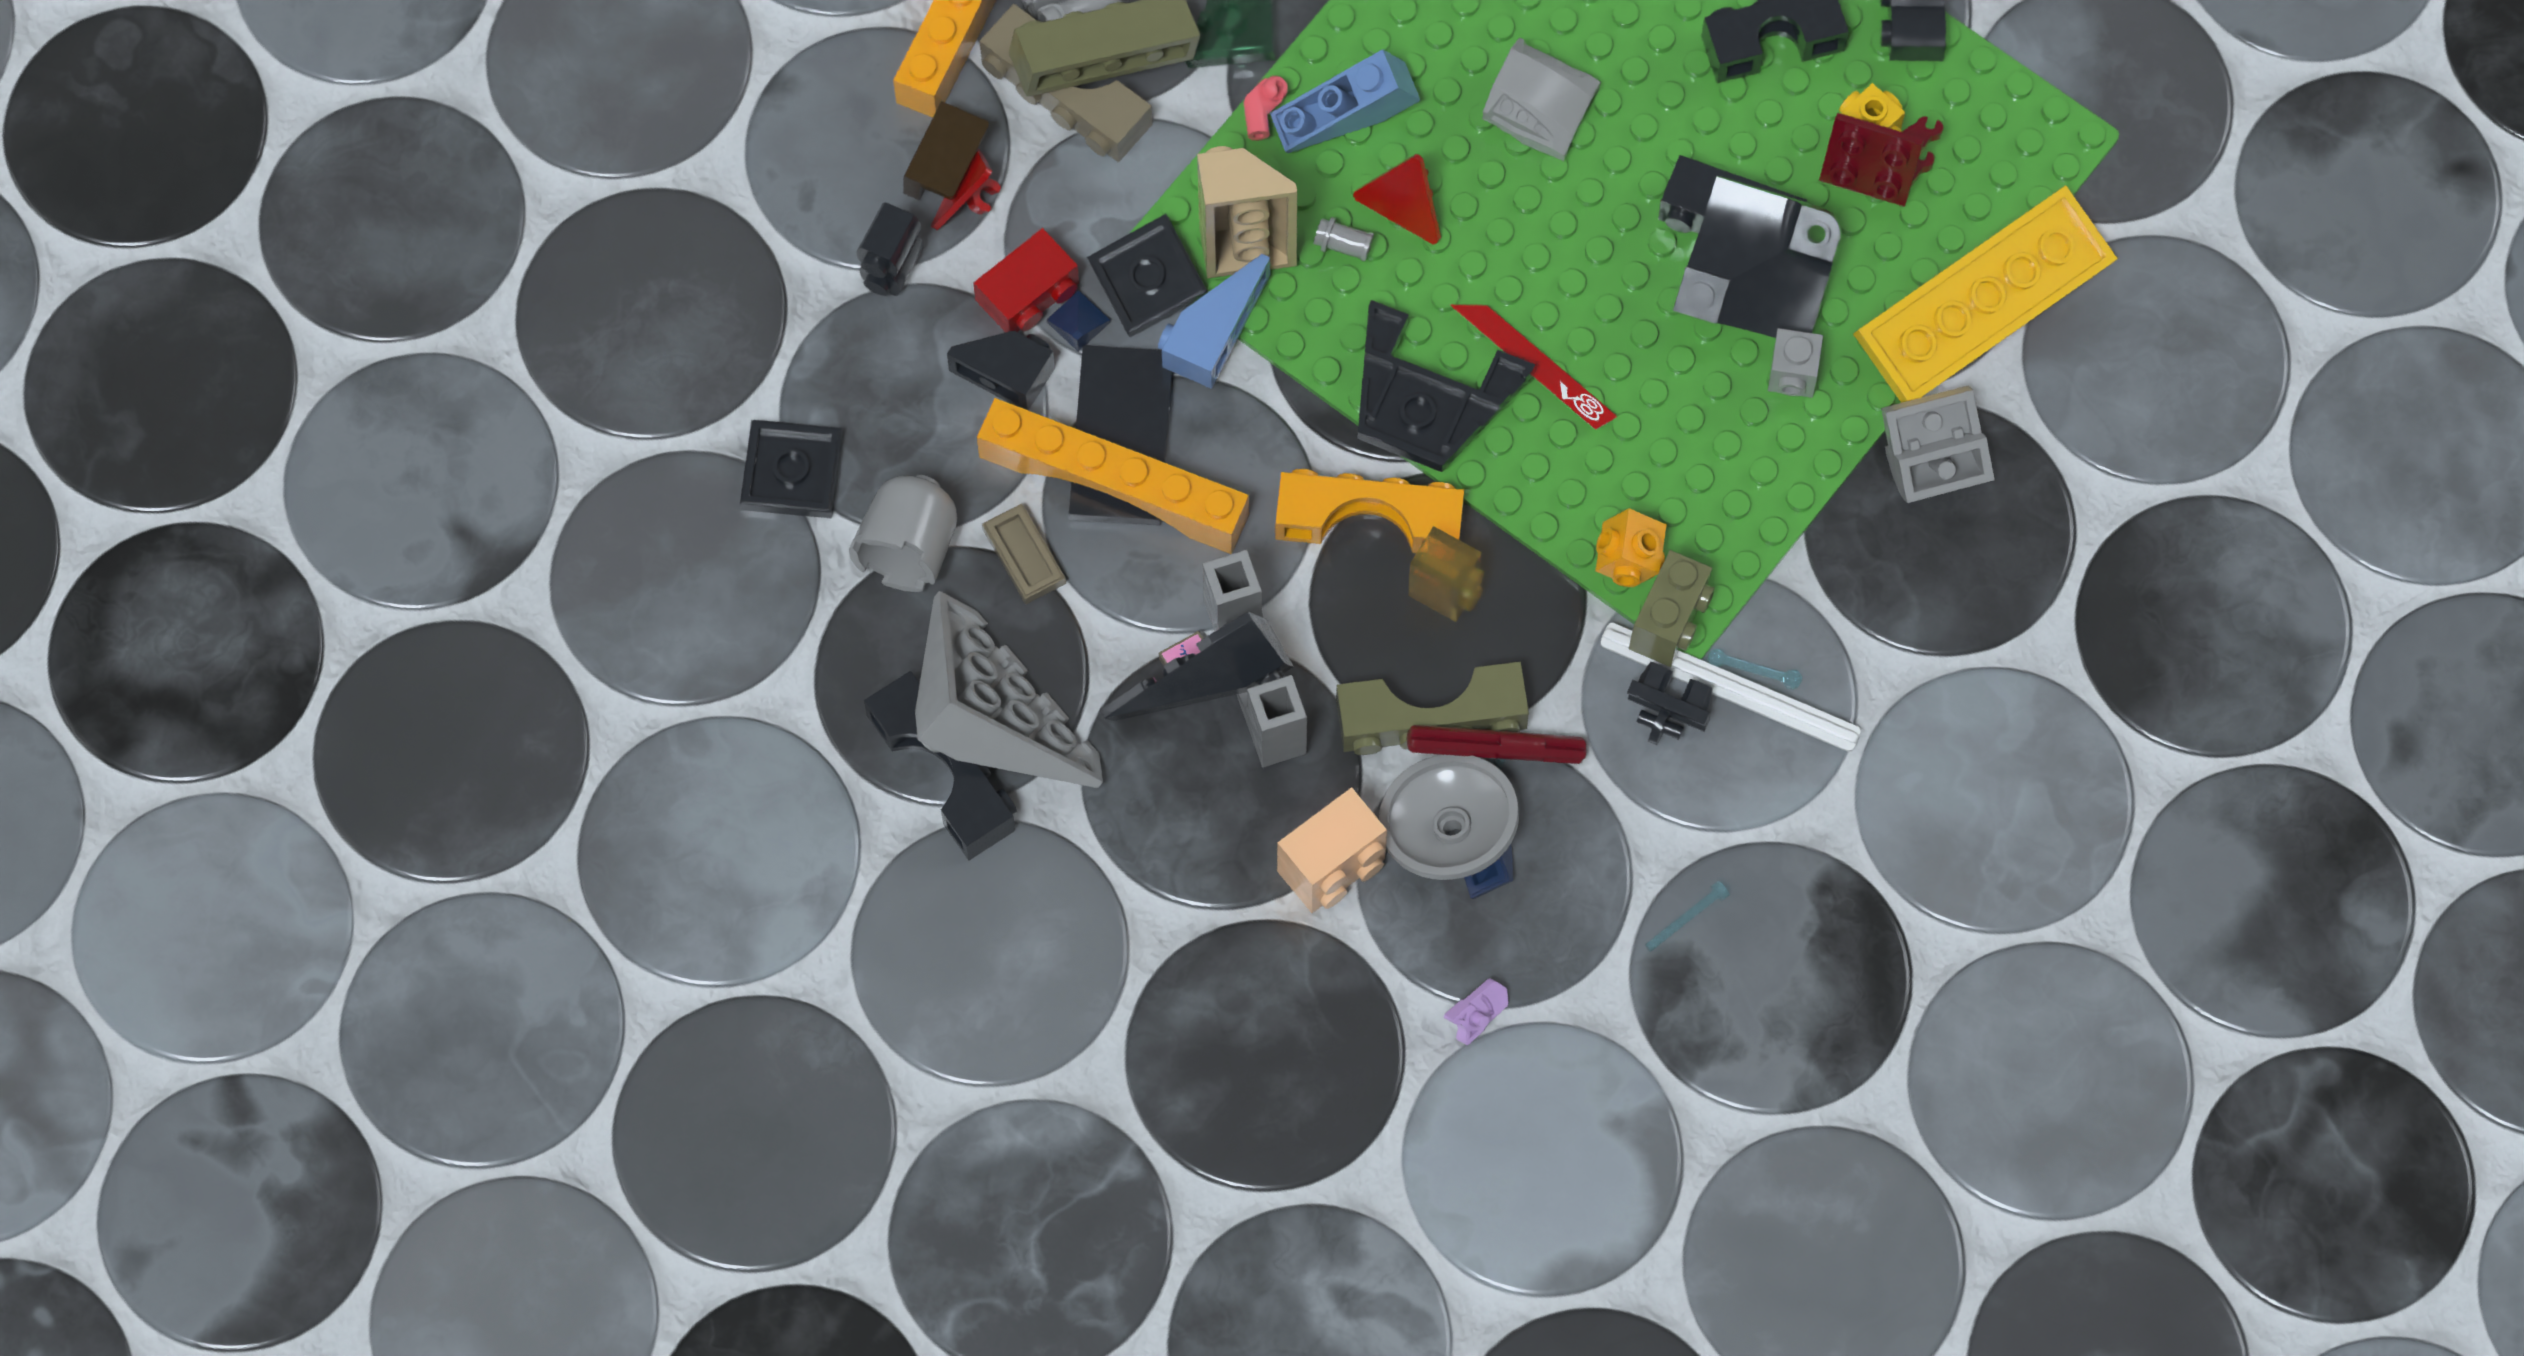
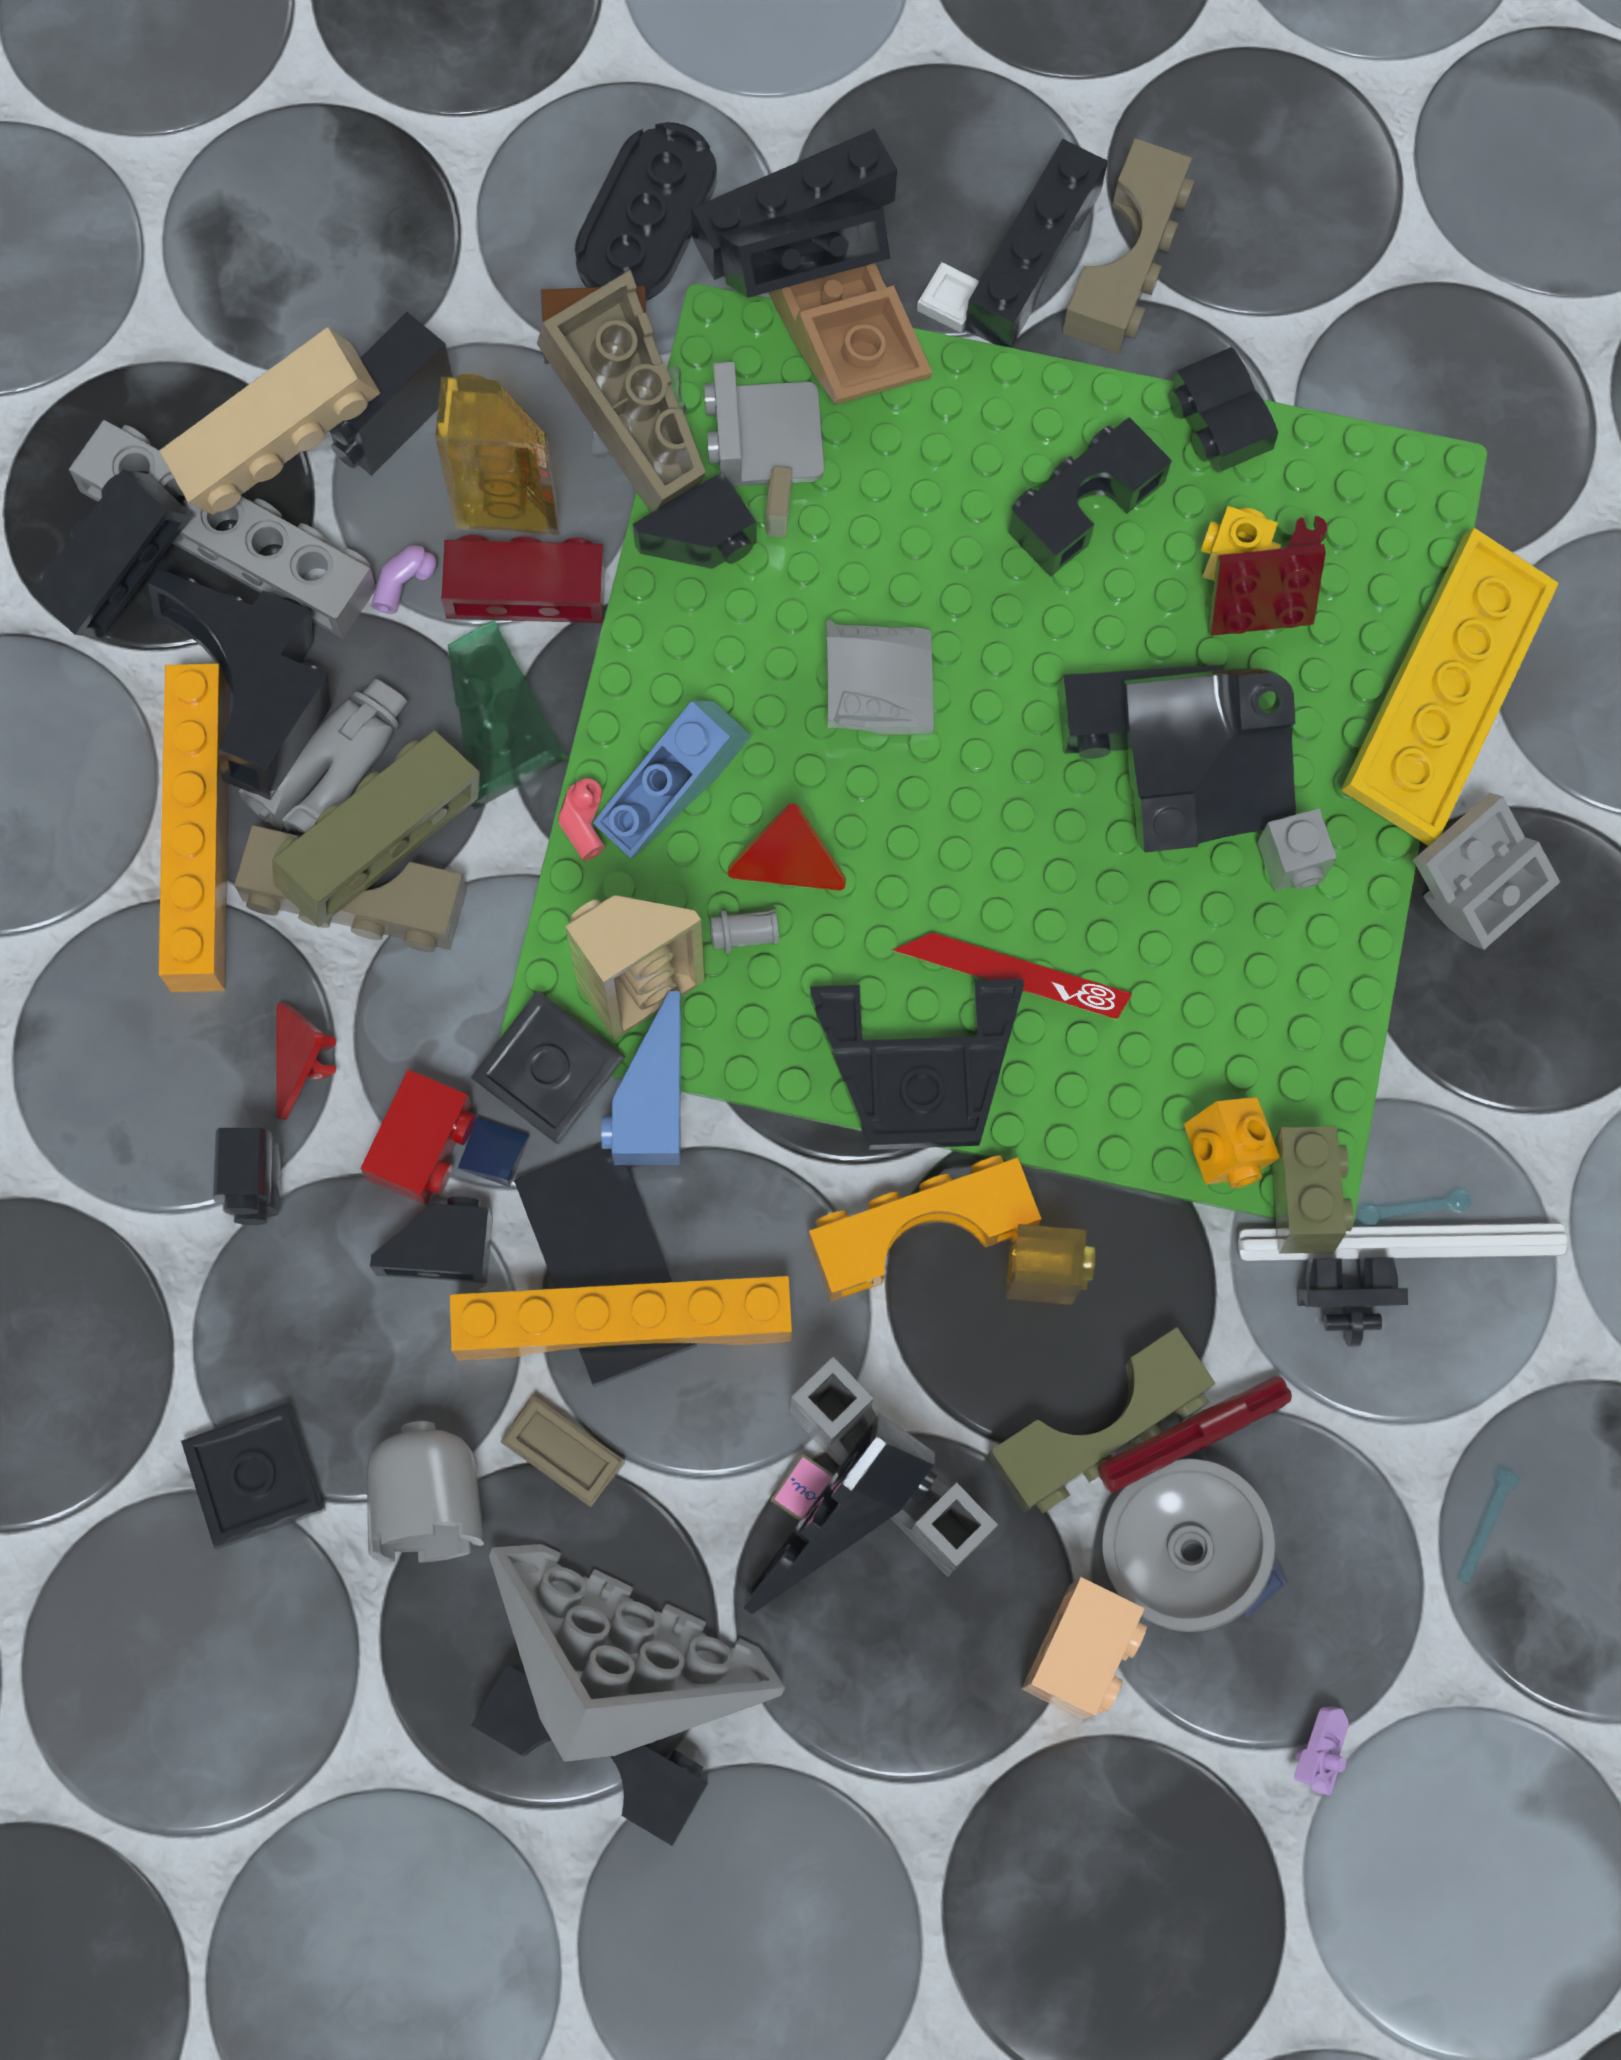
camera: 30 degrees left, 5 degrees up
dark brown panel [903,101,989,201] -> none

